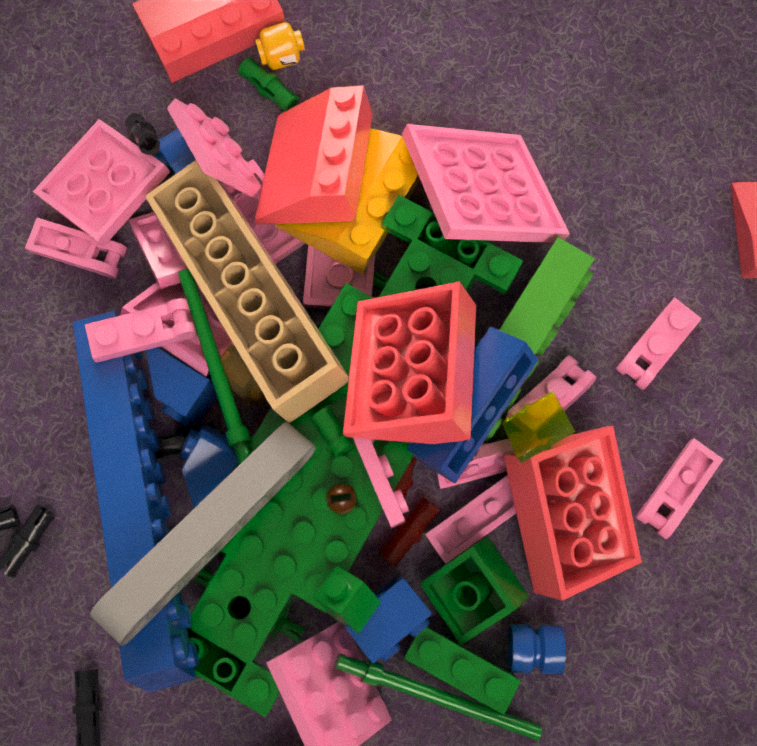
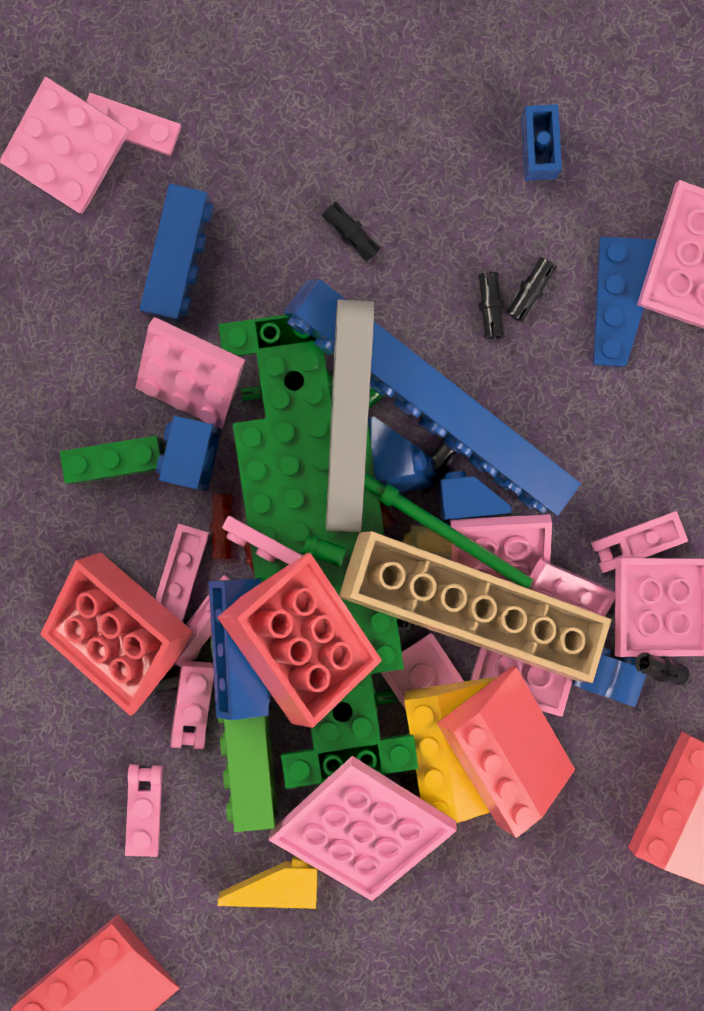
camera: 140 degrees right, 10 degrees up
bright pink plate [85,298,196,363] -> none
bright pink plate [167,98,261,197] -> none
green pin [238,57,299,112] -> none
yellow head [255,22,305,70] -> none
green brick [313,565,381,634] -> none
reddish brown hinge [326,483,357,515] -> none
green bar [334,653,542,741] -> none
green slope [419,536,530,645] -> none
clear neon green piece [502,391,575,463] -> none
blue wheel [507,624,566,675] -> none
bright pink plate [636,438,723,539] -> none
none -> yellow slope [218,856,318,909]

